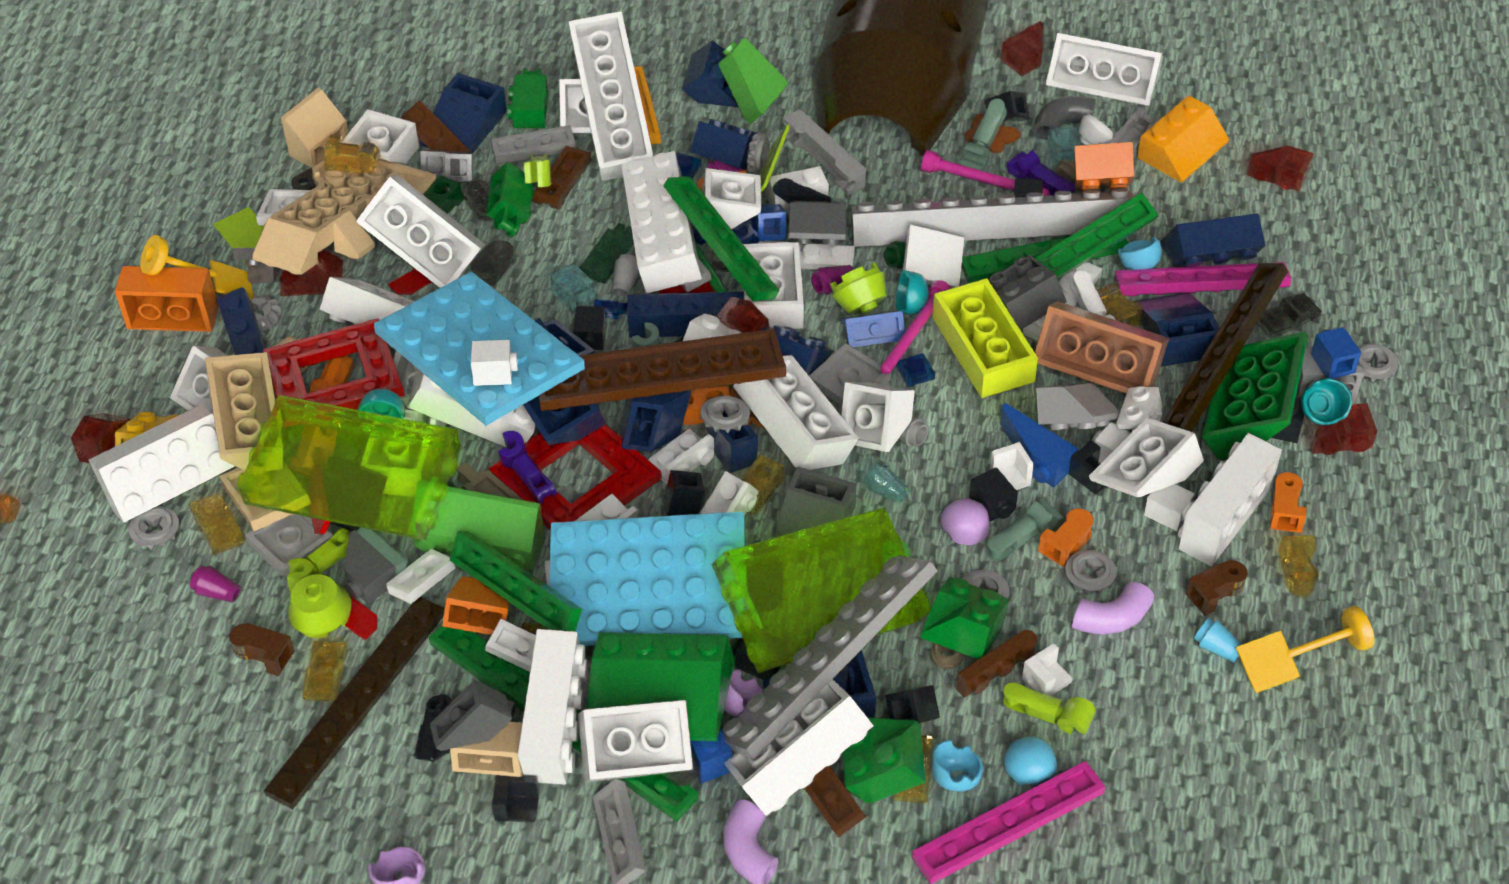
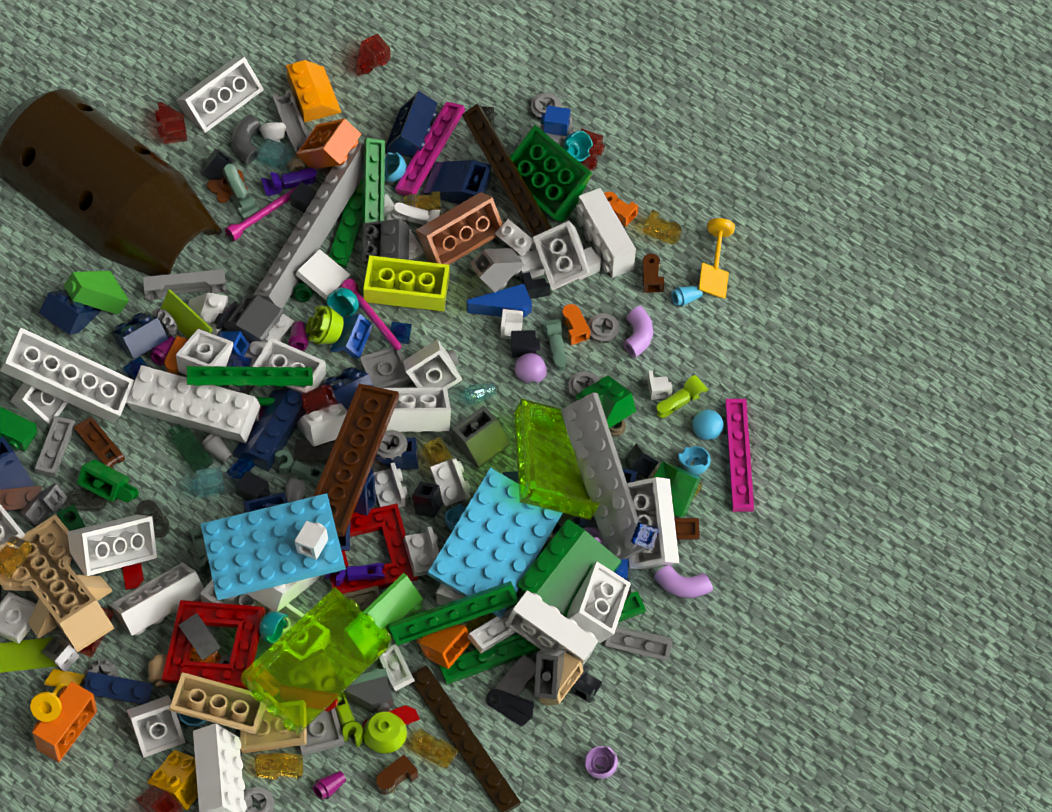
camera: 65 degrees left, 10 degrees up
lime piece [524,154,551,187] -> none
reddish brown plate [956,630,1038,698] -> none
none -> flat silver slope [179,613,221,661]
none -> clear blue plate [630,522,660,549]

